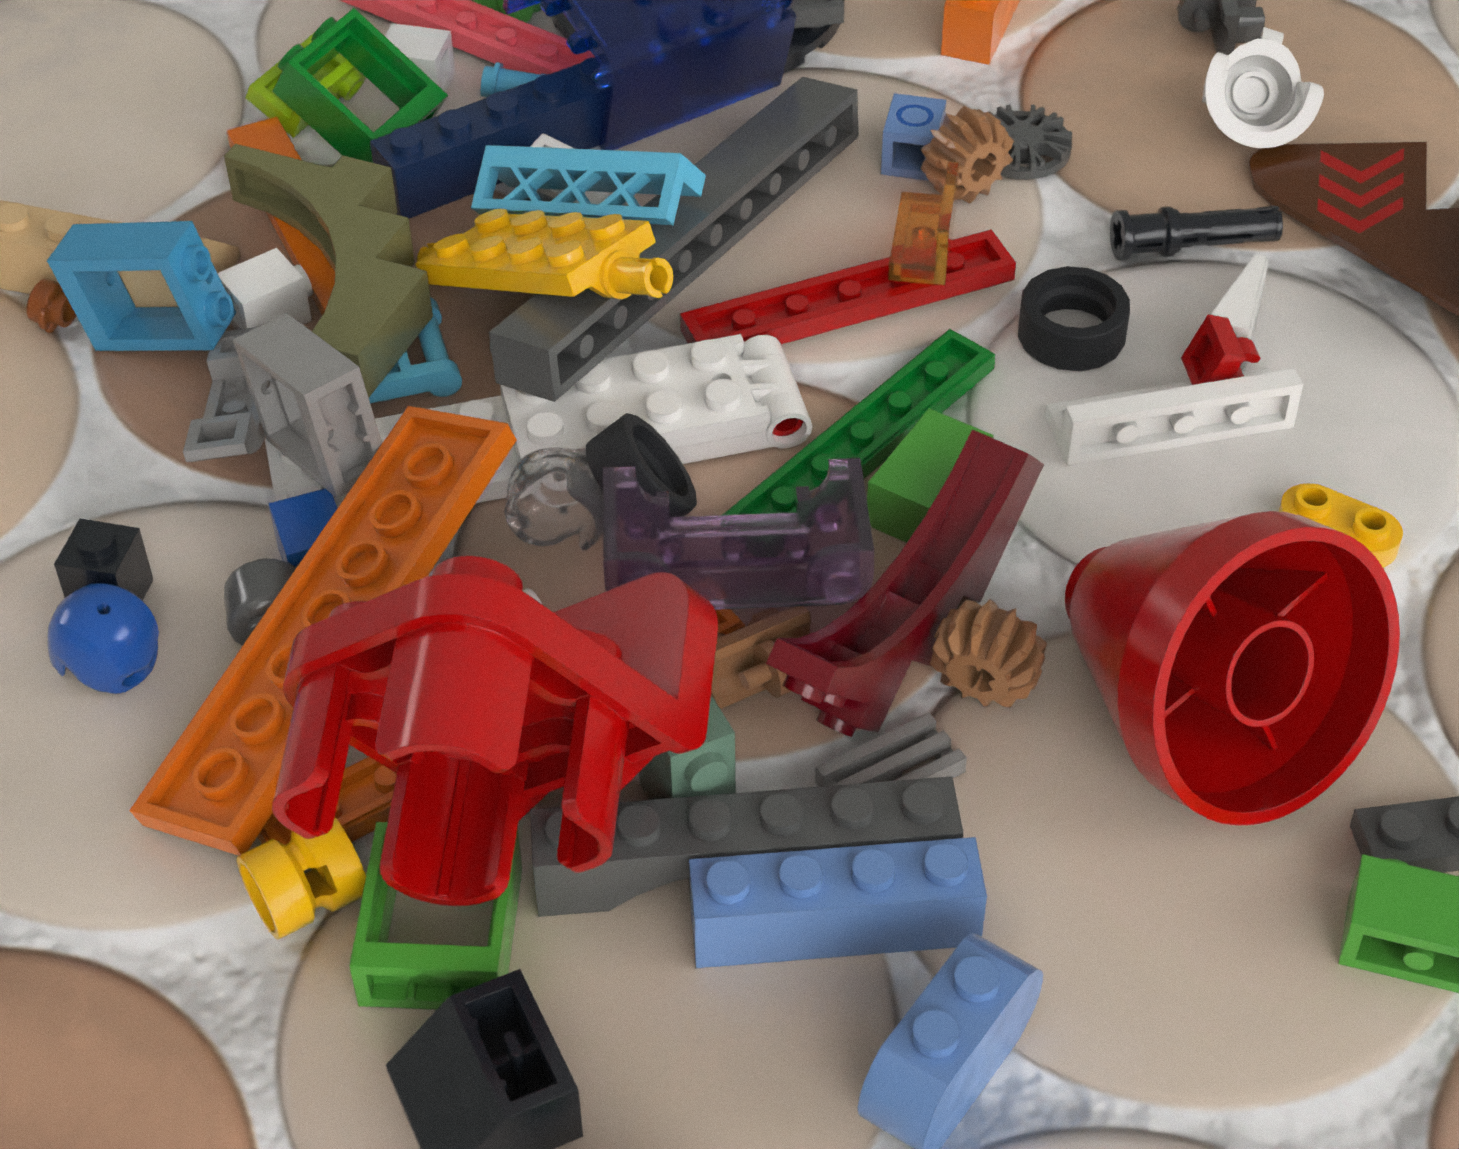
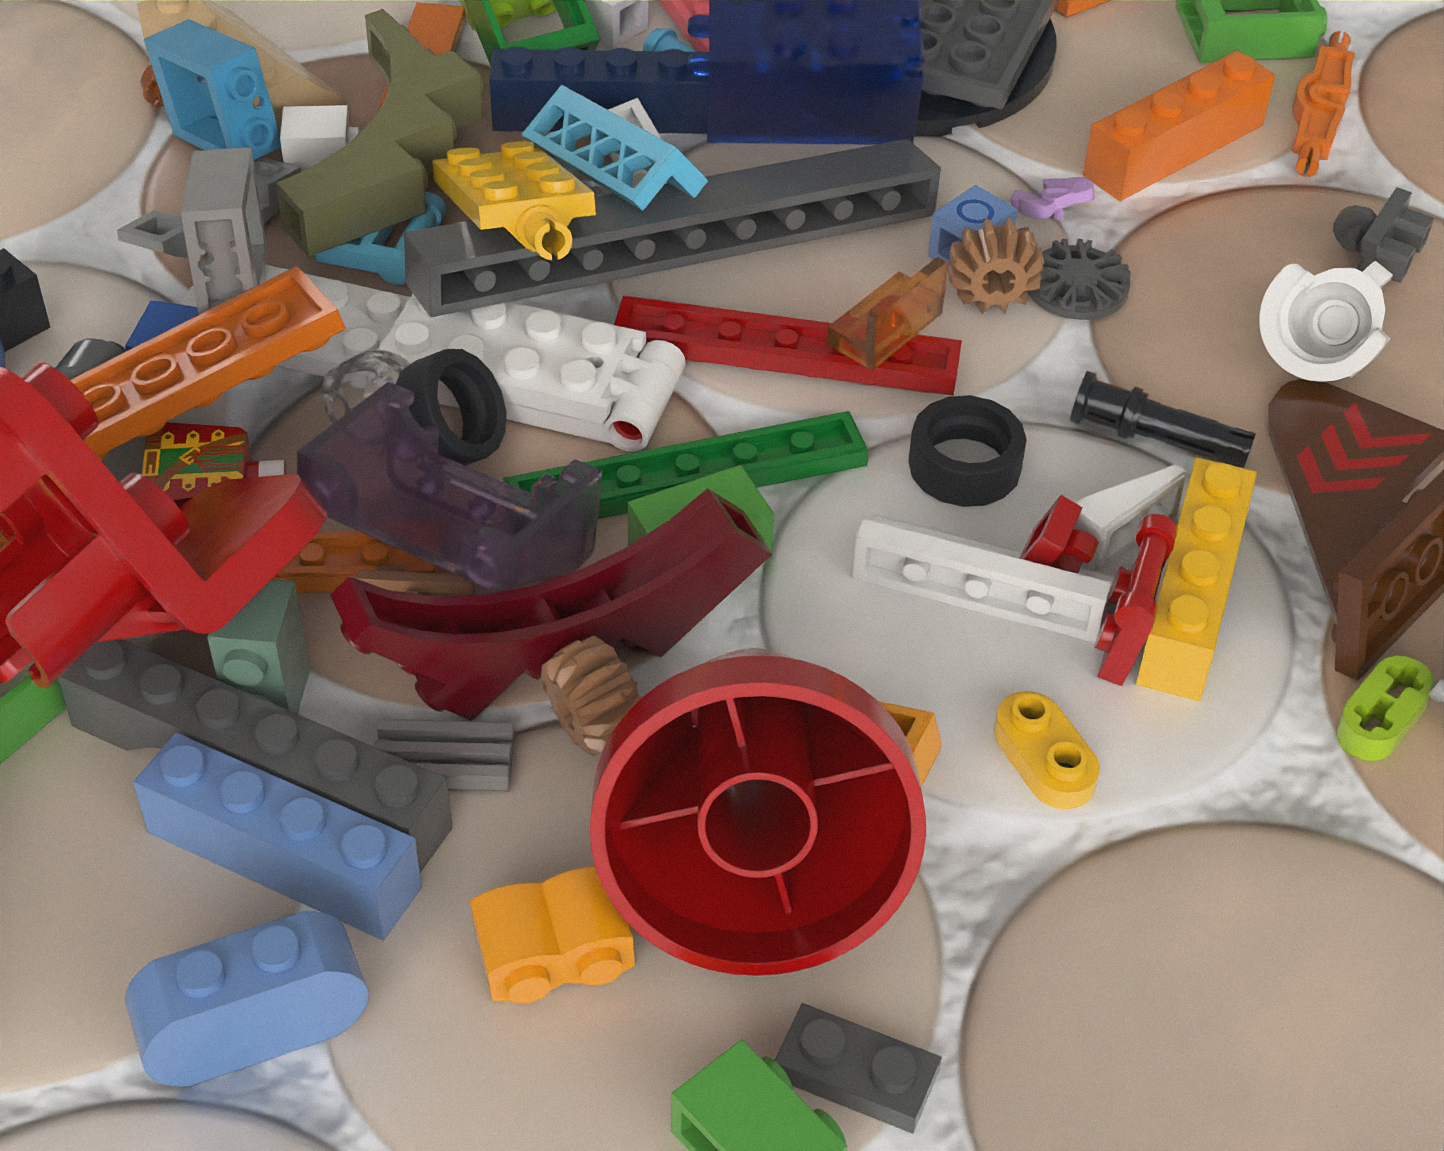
camera: 30 degrees right, 0 degrees up
none -> light orange brick [470,866,635,1004]
none -> lavender piece [1011,177,1095,220]
none -> red plate [1094,514,1178,686]
none -> yellow arch [1136,457,1257,701]

